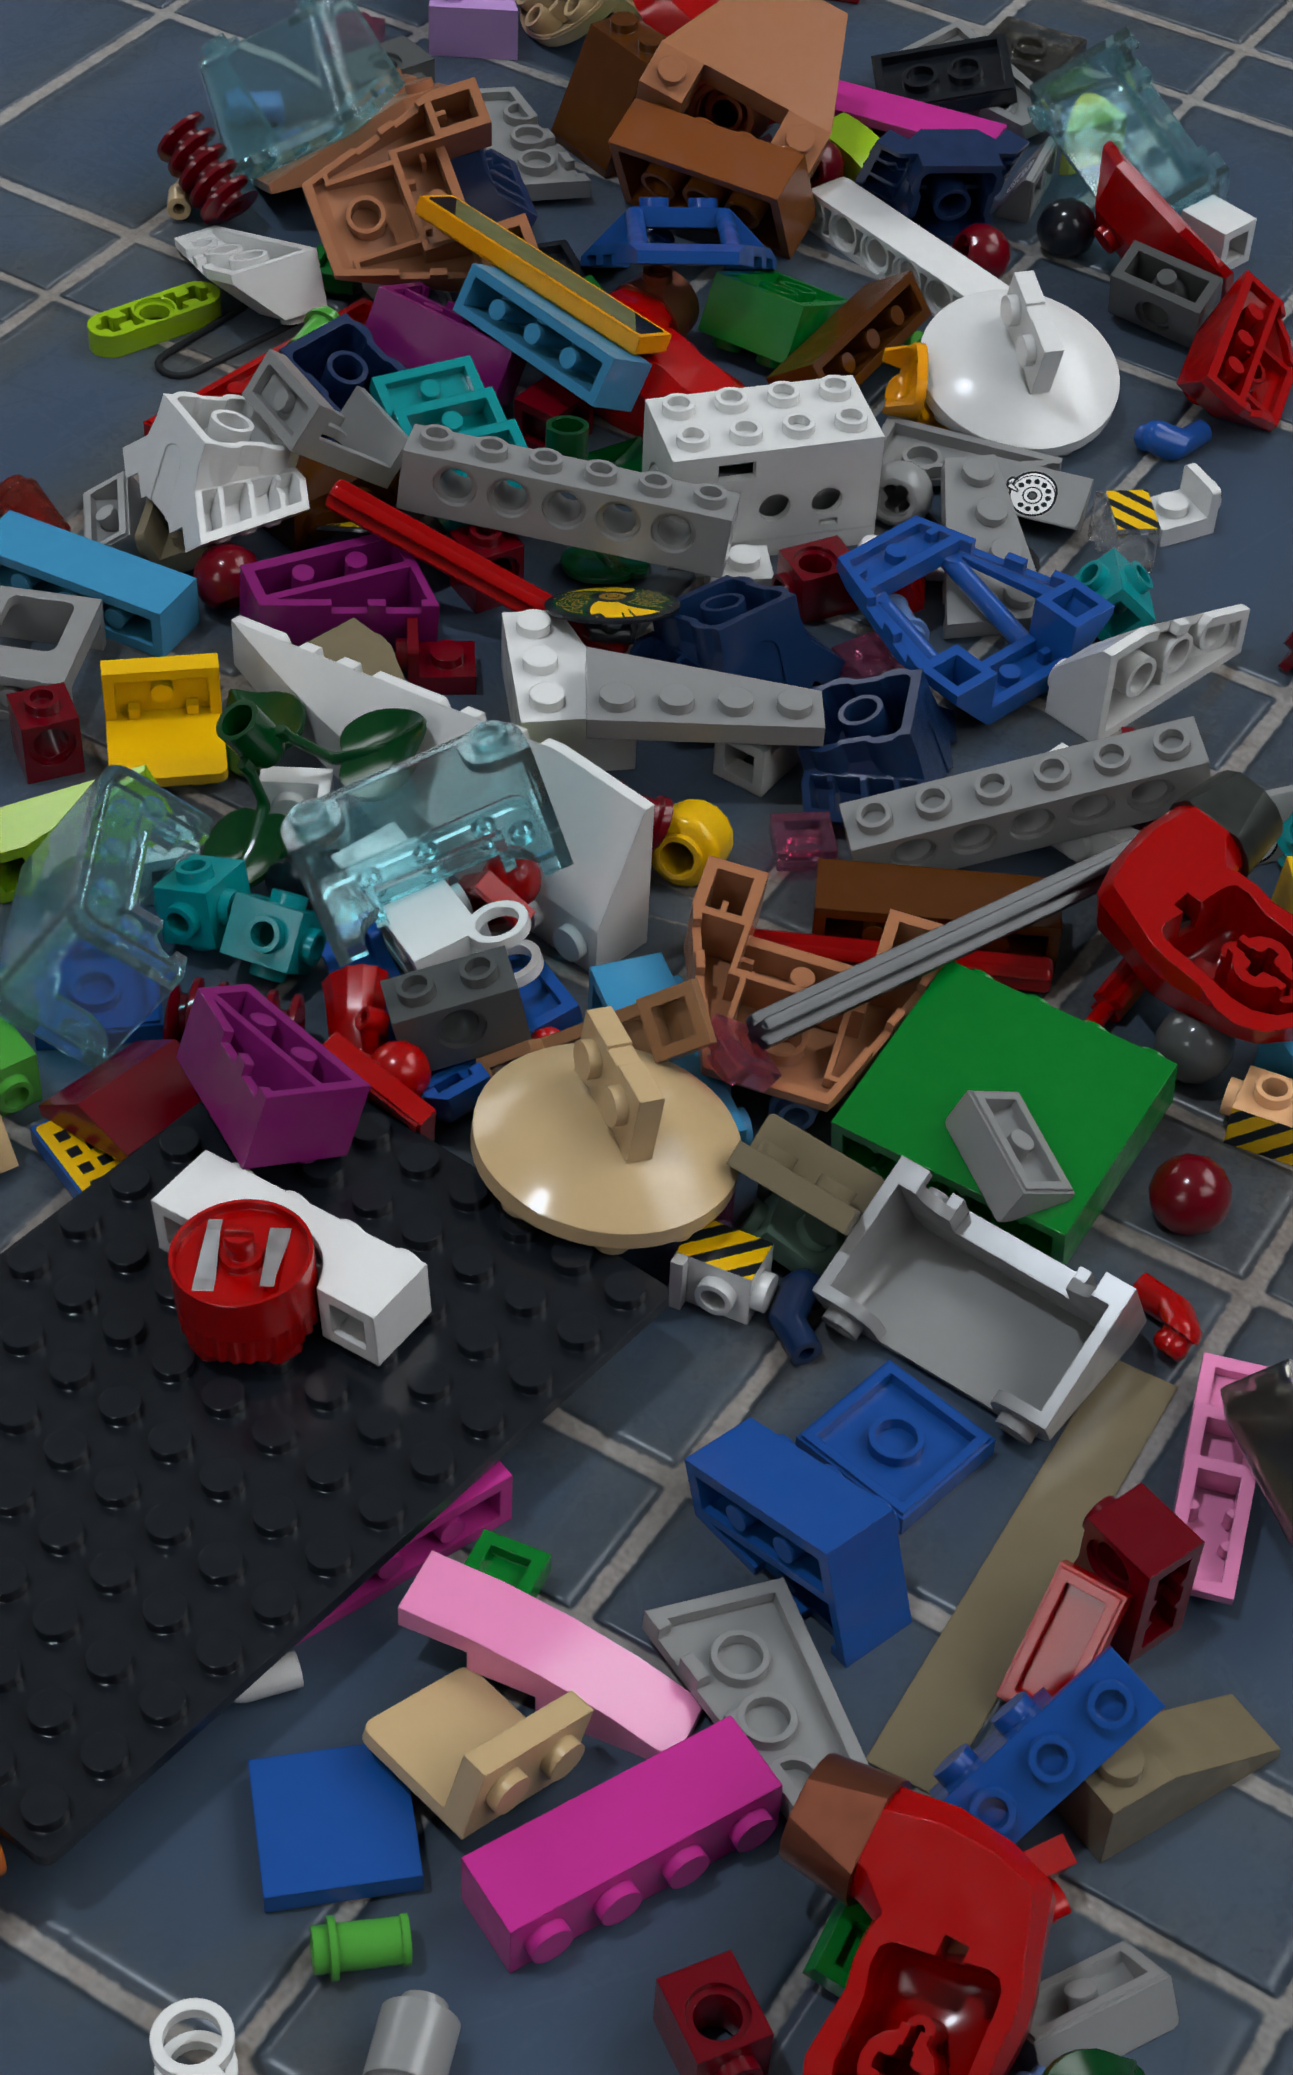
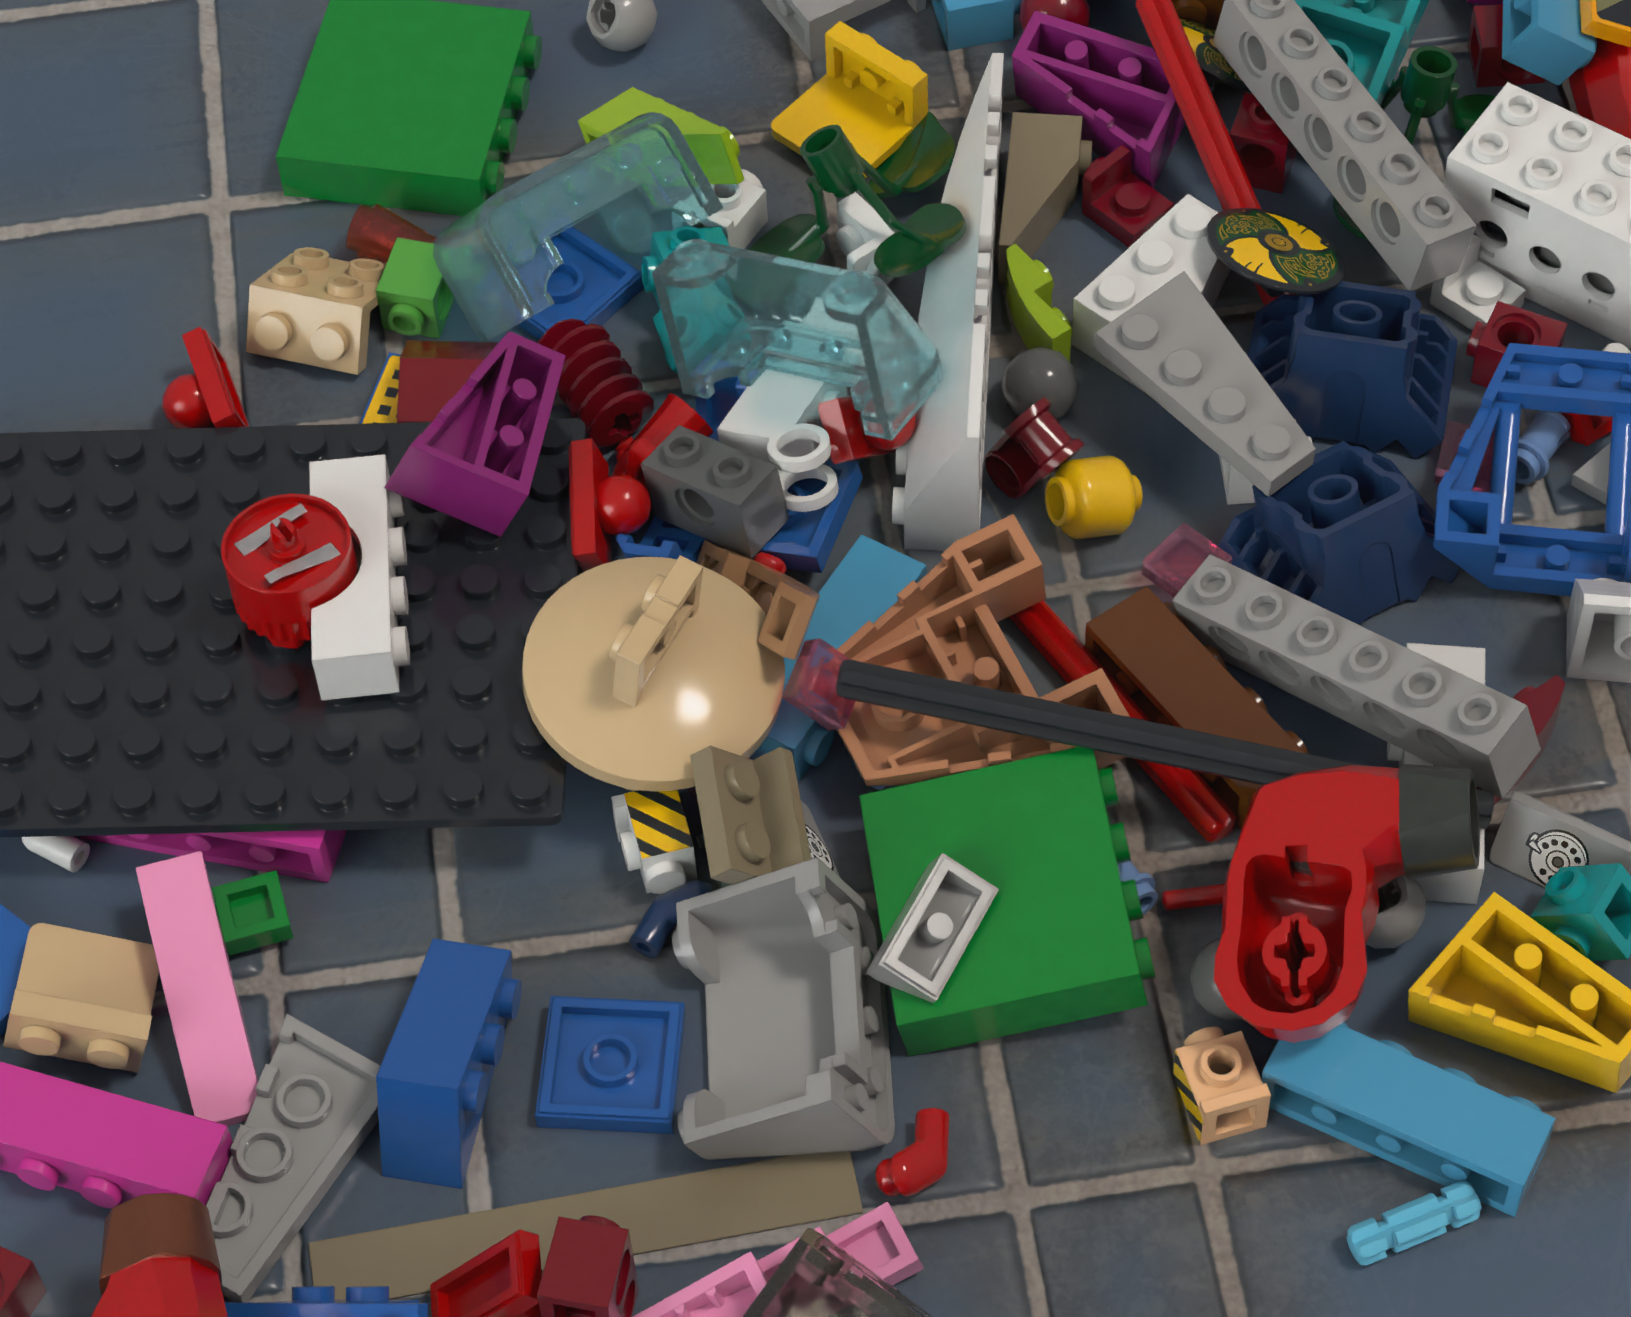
camera: 55 degrees right, 10 degrees up
dark red brick [6,682,85,784] -> none
dark red piece [1148,1153,1233,1236] -> none

